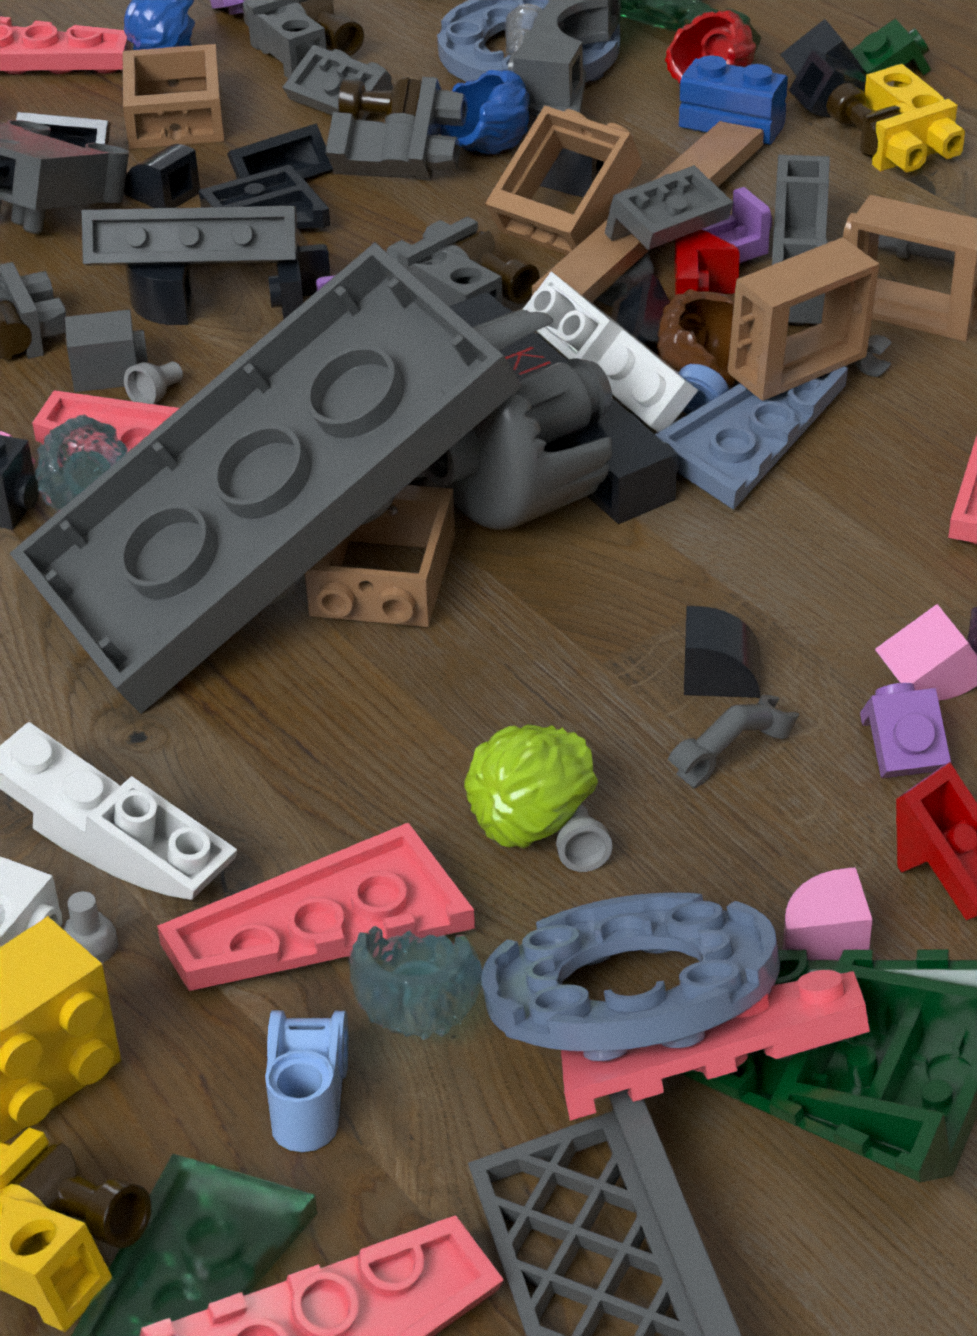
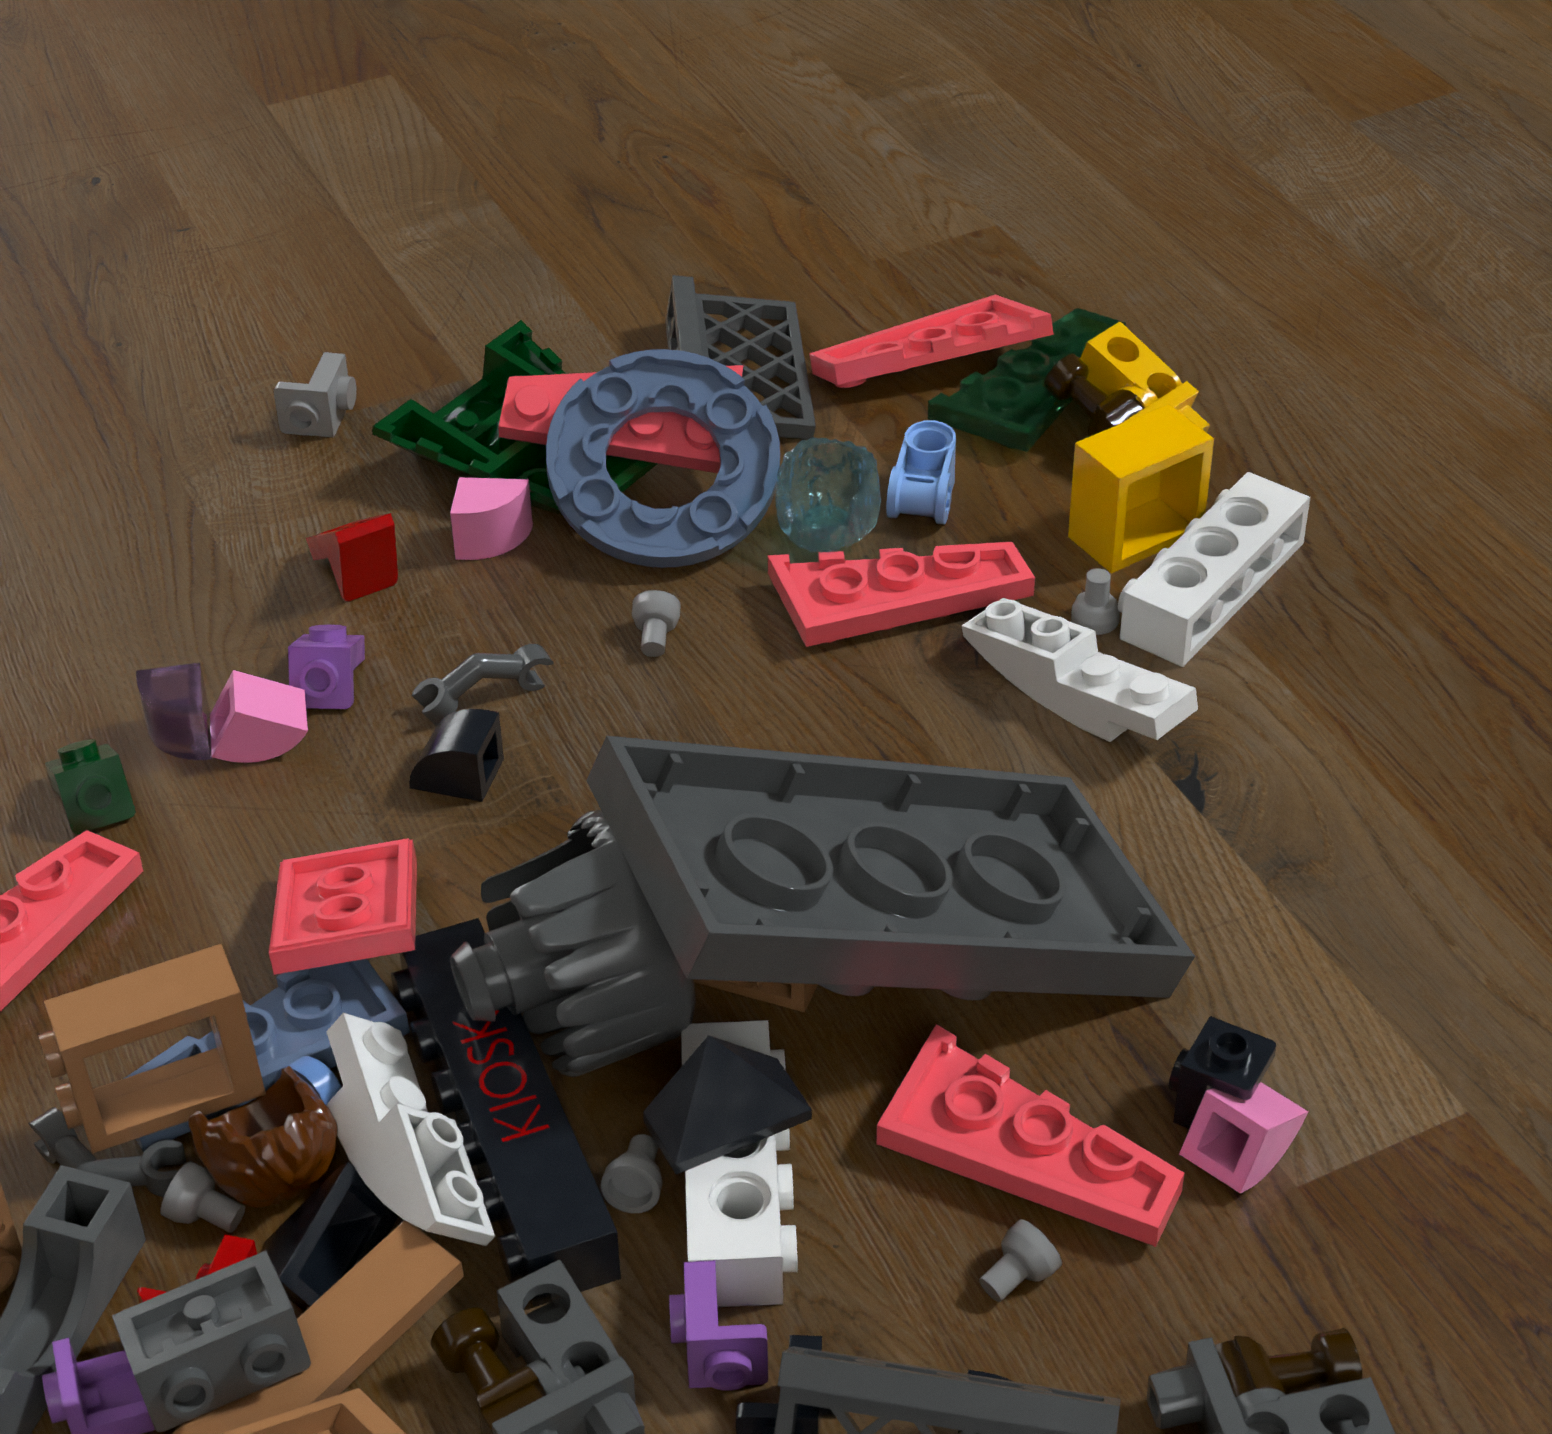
camera: 170 degrees left, 0 degrees up
clear light blue hair [35,414,128,512] -> none
dark grey brick [65,310,148,392] -> none
lime hair [464,724,598,849] -> none
none -> coral tile [269,838,417,975]

